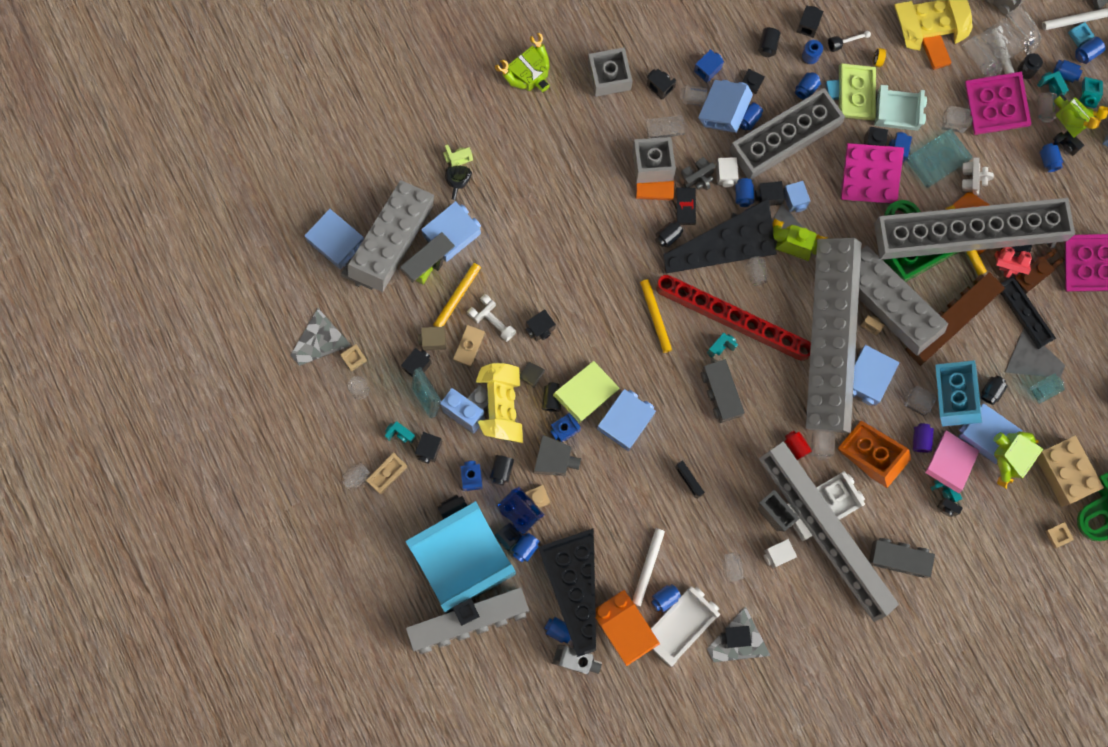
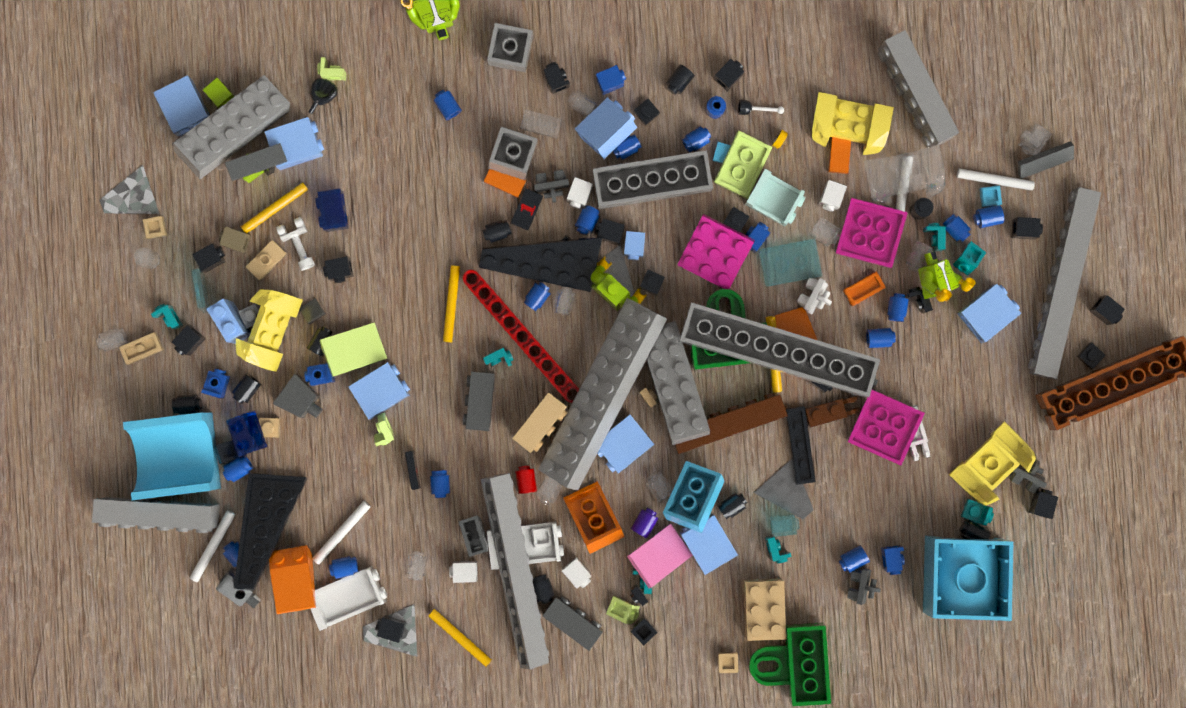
camera: 25 degrees right, 10 degrees up
black plate [453,598,480,626] -> none
lime torso [993,431,1043,489] -> none
coral hips [994,247,1032,278] -> none
none -> white piece [189,510,236,582]
none -> lime brick [203,78,235,108]
none -> clear blue brick [315,189,349,232]
none -> yellowish green bracket [374,412,394,446]
none -> yellow piece [428,609,492,667]
none -> blue brick [430,470,450,498]
none -> blue brick [434,90,462,121]
none -> tan brick [512,392,568,453]
none -> blue brick [524,282,551,311]
none -> black brick [532,574,555,604]
none -> white brick [562,557,592,588]
none -> yellowish green bracket [606,596,640,624]
none -> black brick [630,616,658,646]
none -> black brick [639,270,665,296]
none -> teal bracket [765,536,792,564]
none -> white brick [819,180,847,212]
none -> orange tile [842,271,886,306]
none -> blue brick [866,328,896,348]

